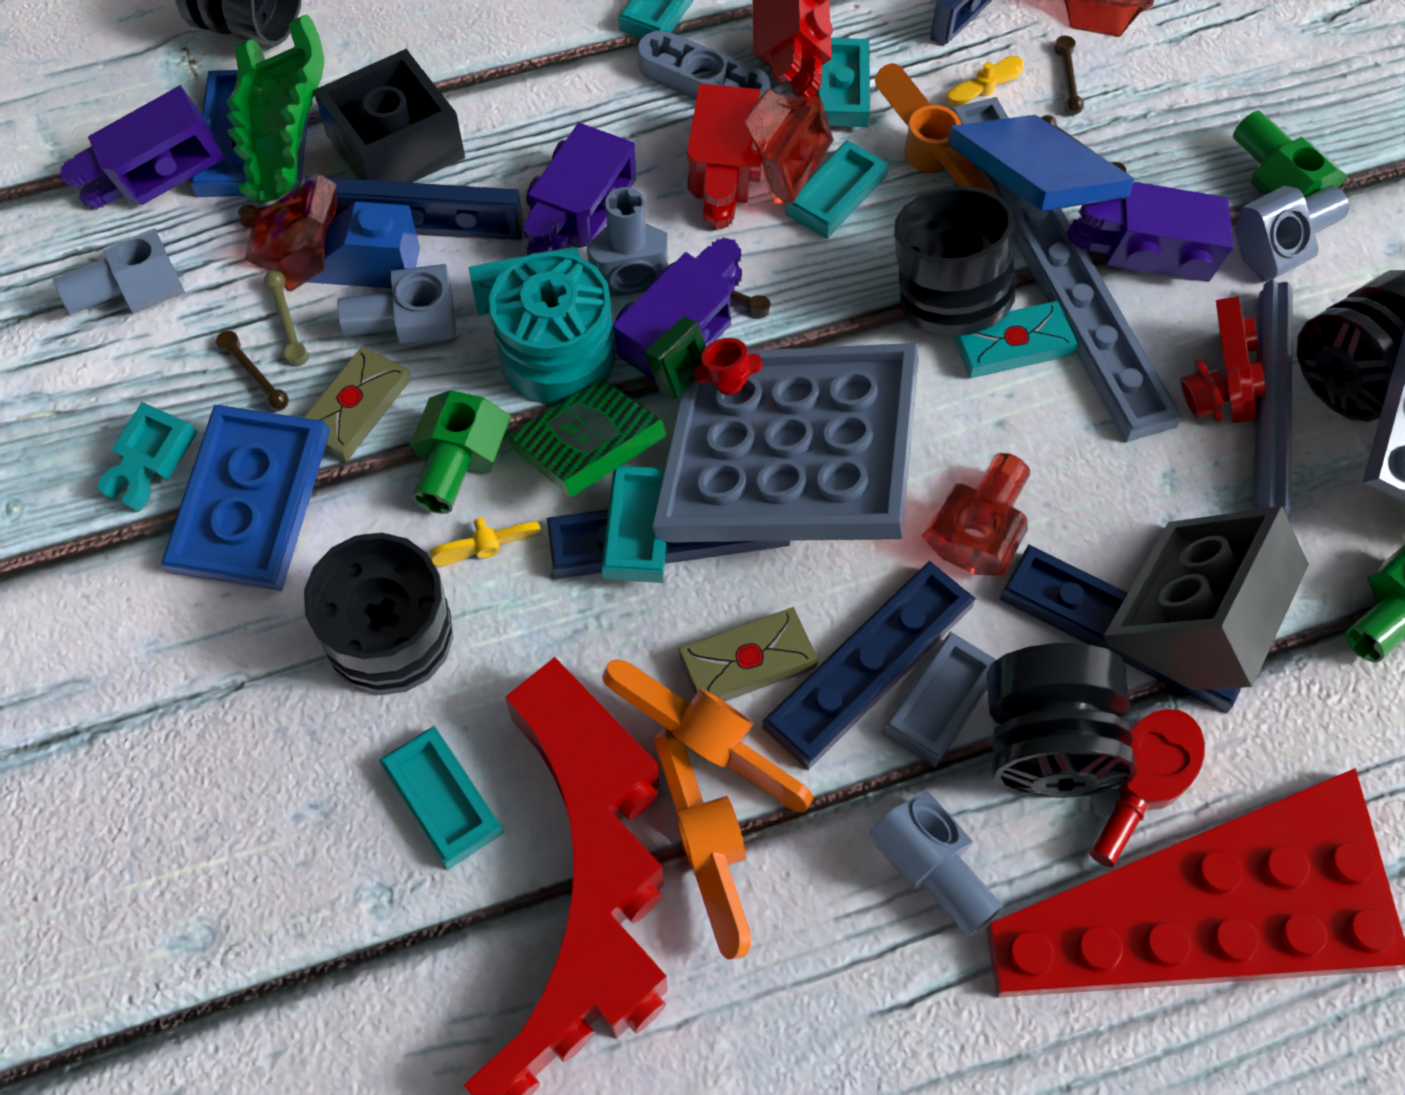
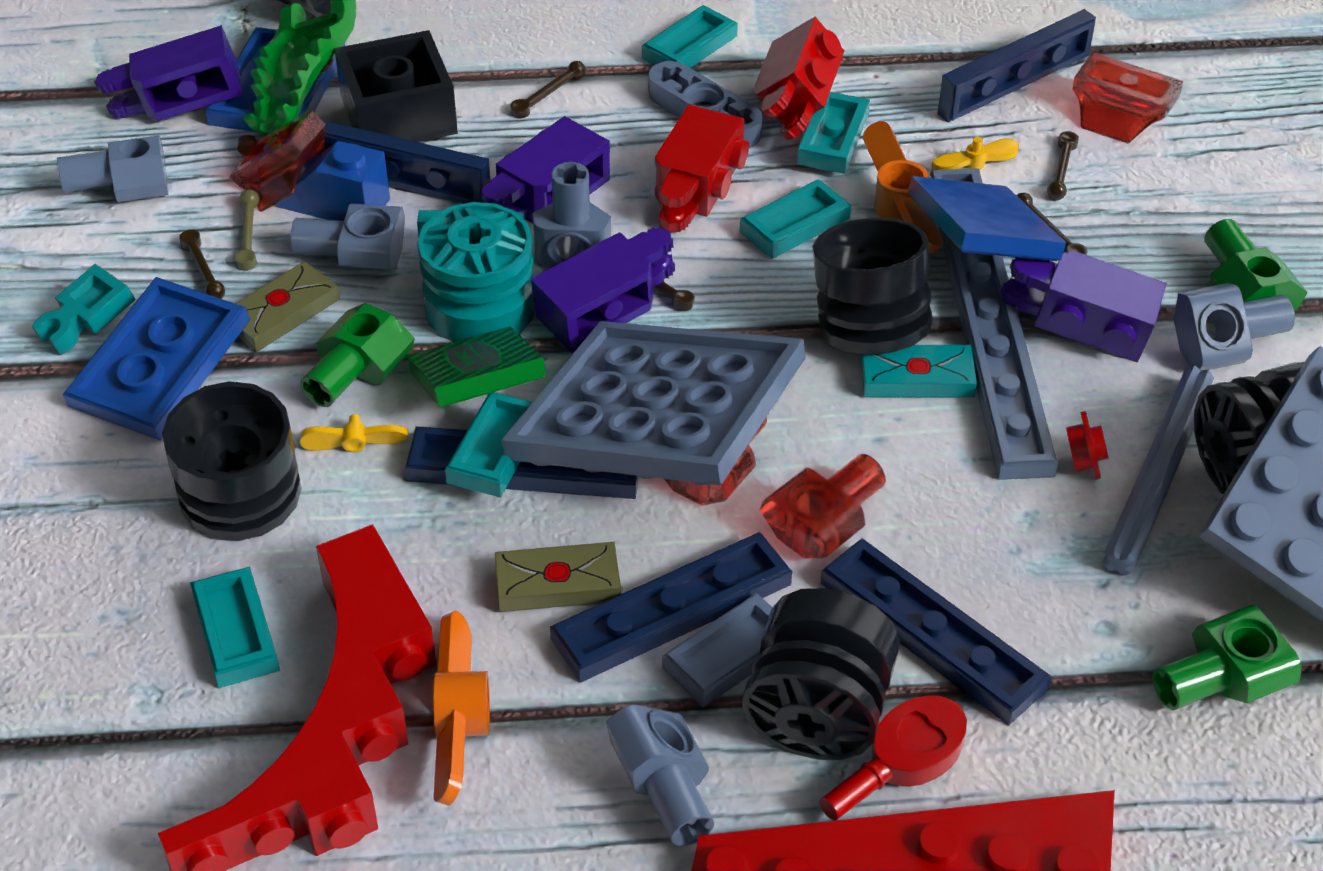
camera: 15 degrees right, 15 degrees down
orange piece [602,659,814,812] -> none
dark green tile [644,316,706,400] -> none
red plate [694,338,763,395] -> none
clear red slope [744,89,834,204] -> none
dark grey slope [1104,506,1309,690] -> none
red hinge [1215,296,1266,423] -> none
none -> dark brown hinge [510,61,586,119]

